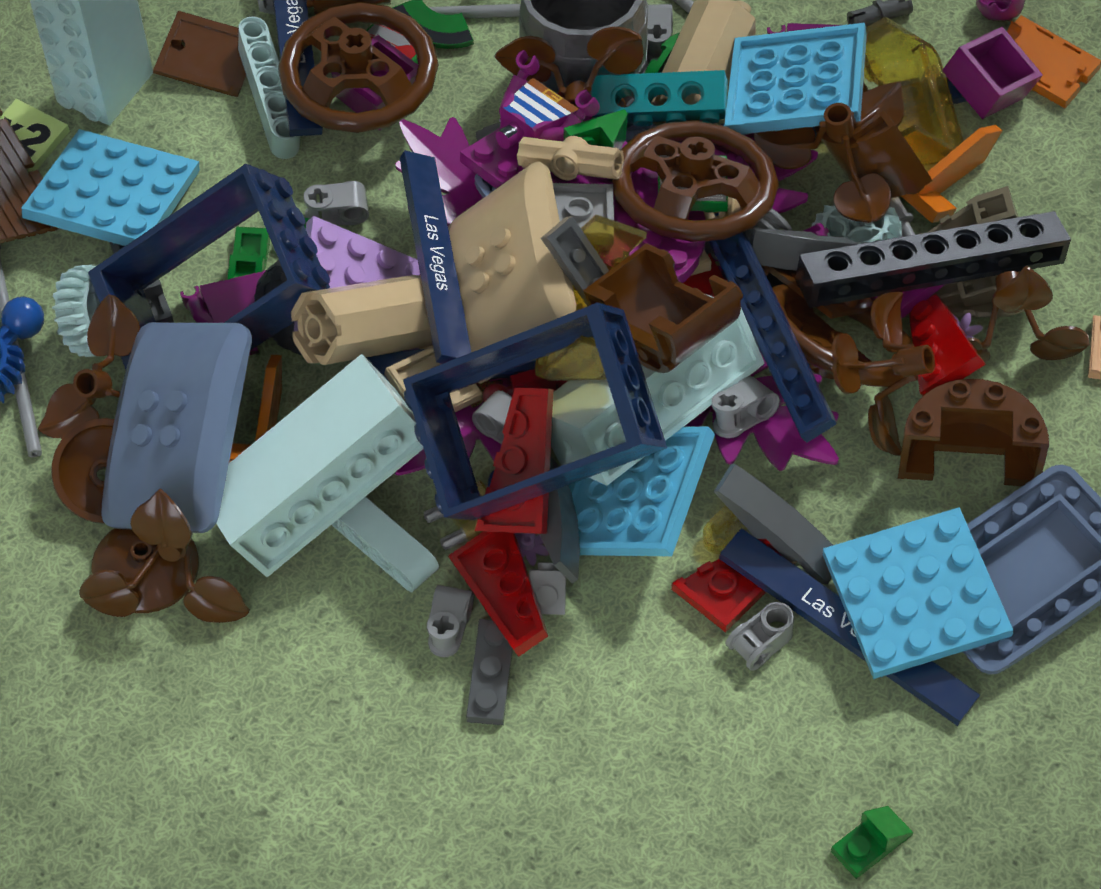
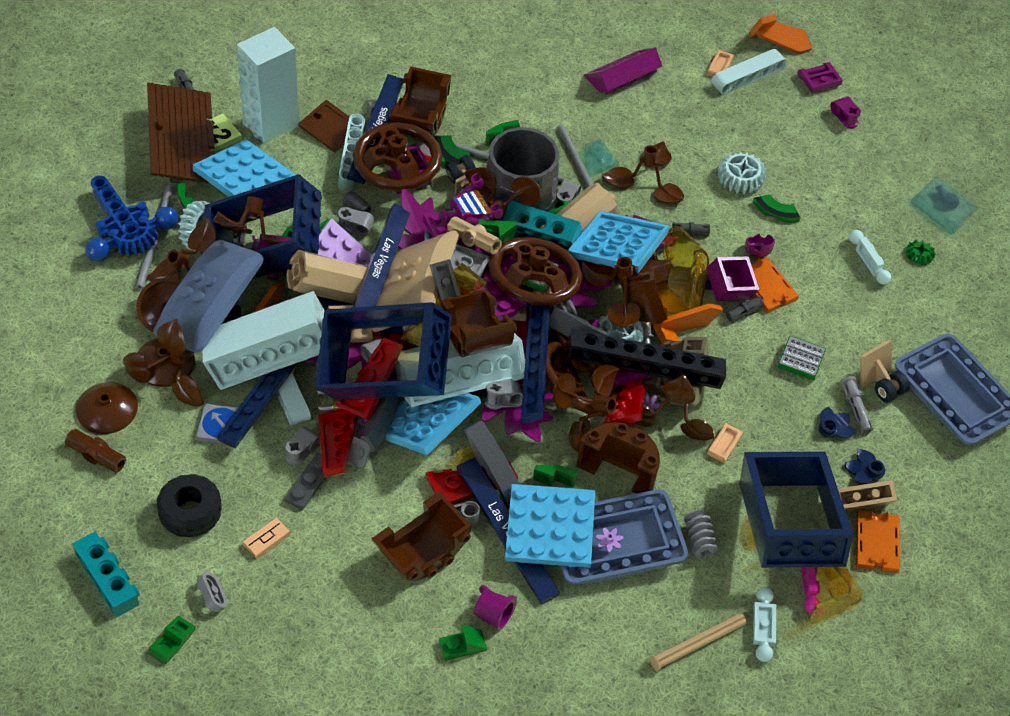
camera: 15 degrees right, 5 degrees down
none -> reddish brown piece [65,429,127,473]
none -> reddish brown dish [76,382,138,434]
none -> black tyre [157,474,222,537]
none -> green slope [177,184,193,212]
none -> tile [196,403,238,445]
none -> reddish brown plant [213,196,282,246]
none -> dark blue tile [217,362,299,449]
none -> light nougat tile [243,517,290,559]
none -> dark grey piece [342,191,371,213]
none -> reddish brown cylinder [371,491,472,581]
none -> plate [445,155,487,196]
none -> magenta hat [474,585,517,630]
none -> green slope [533,465,578,488]
none -> lavender plant [596,528,624,552]
none -> dark grey pin [726,296,764,322]

